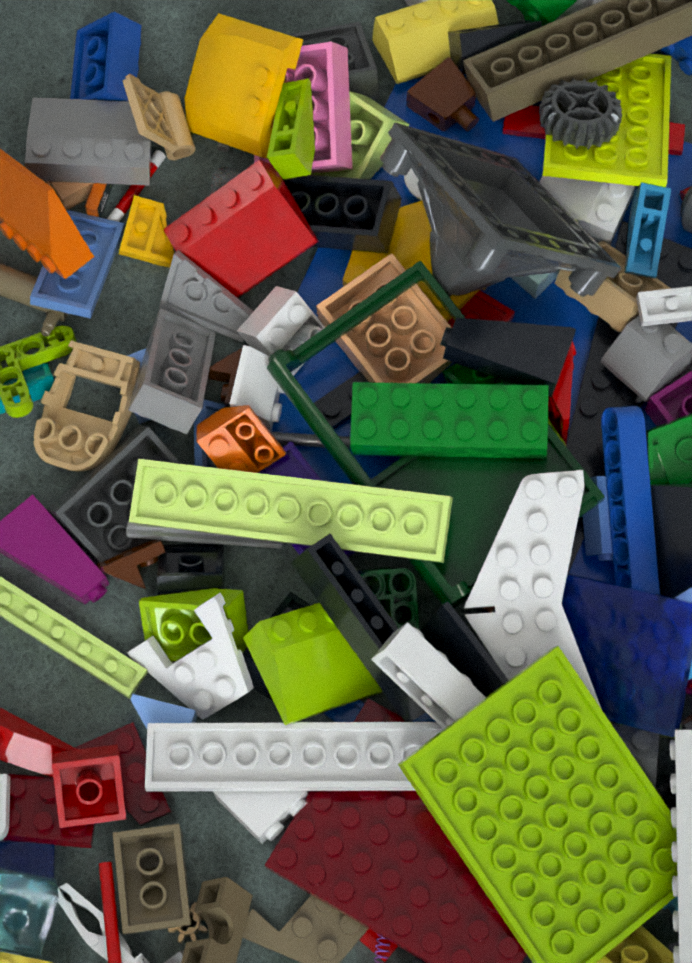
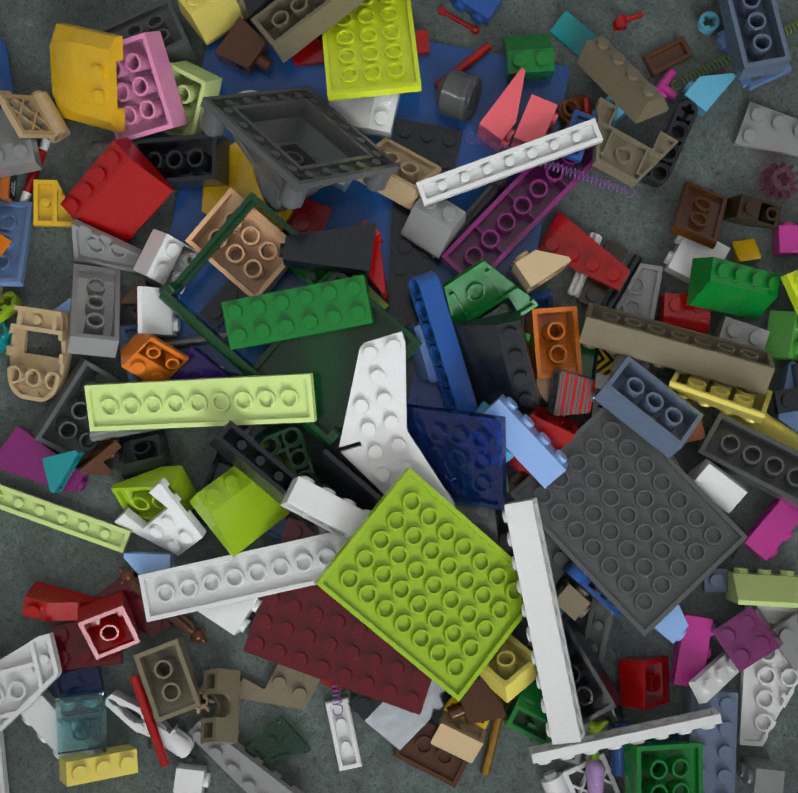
camera: 10 degrees left, 15 degrees up
lime slope [267,79,315,179] -> none
dark grey gear [539,77,622,150] -> none
dark azure slope [625,182,671,279] -> none
none -> teal slope [42,450,85,493]
none -> reddish brown wheel [117,567,208,644]

